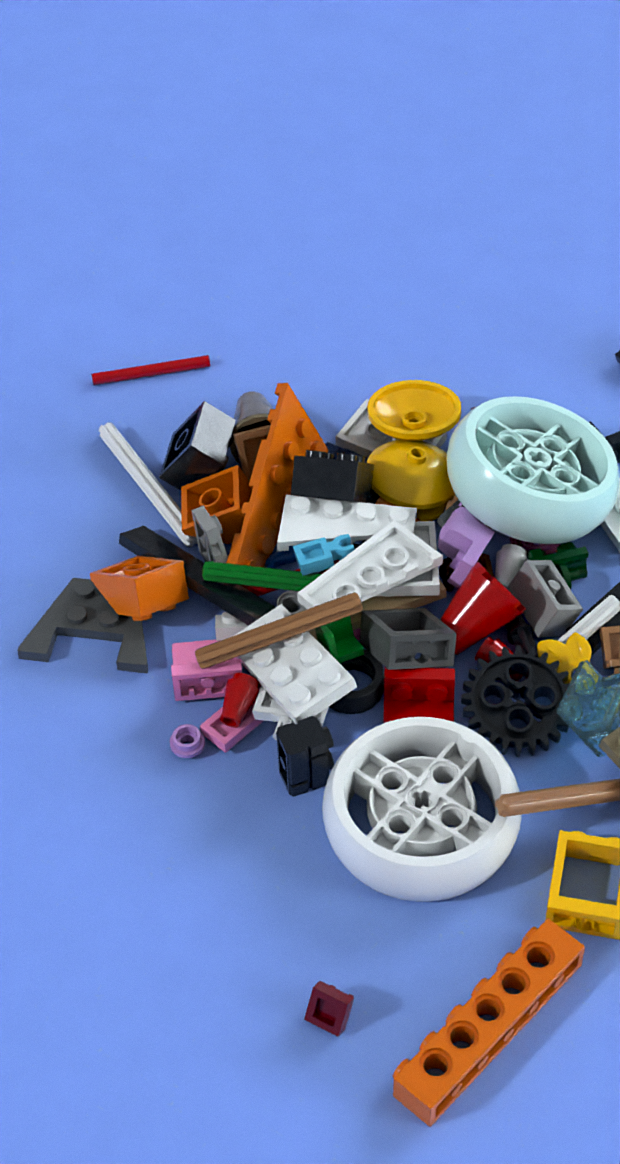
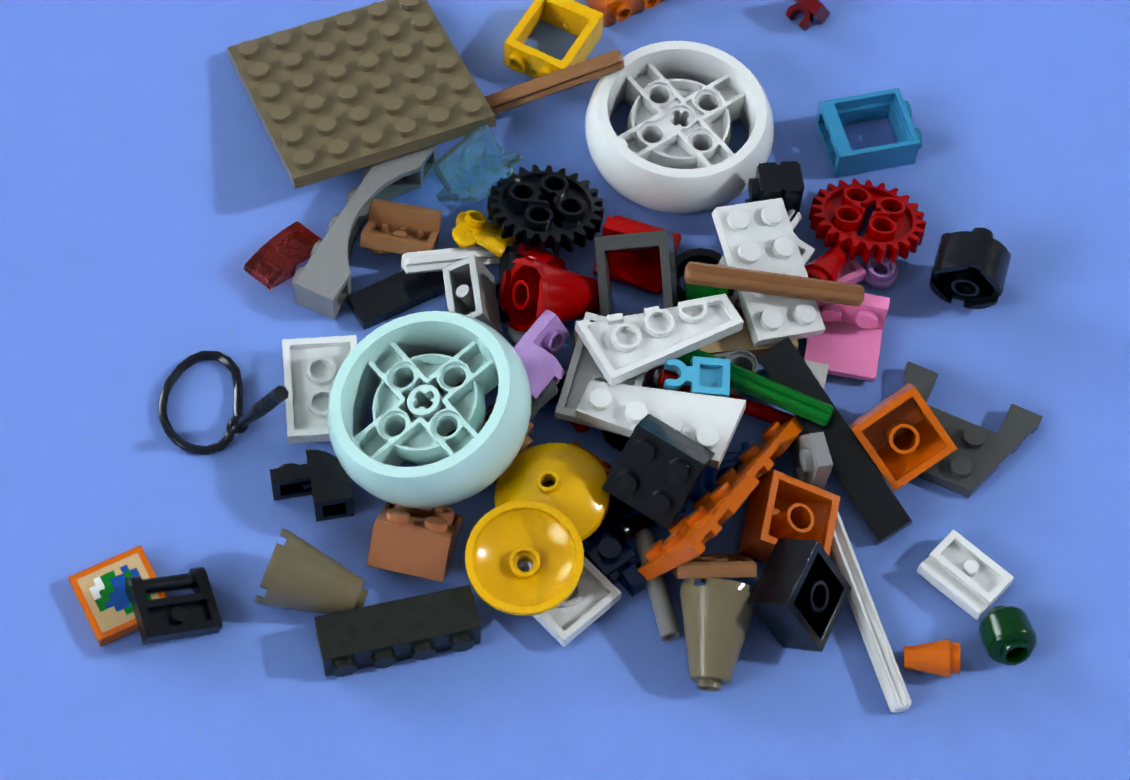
camera: 170 degrees left, 10 degrees up
none -> dark tan cone [254,528,369,614]
none -> pearl dark grey brick [314,585,481,677]
none -> red gear [808,179,926,264]
none -> dark azure window [815,88,922,178]
none -> orange cone [904,638,960,678]
none -> white plate [916,529,1014,621]
none -> black brick [930,227,1011,309]
none -> dark green head [979,606,1037,665]

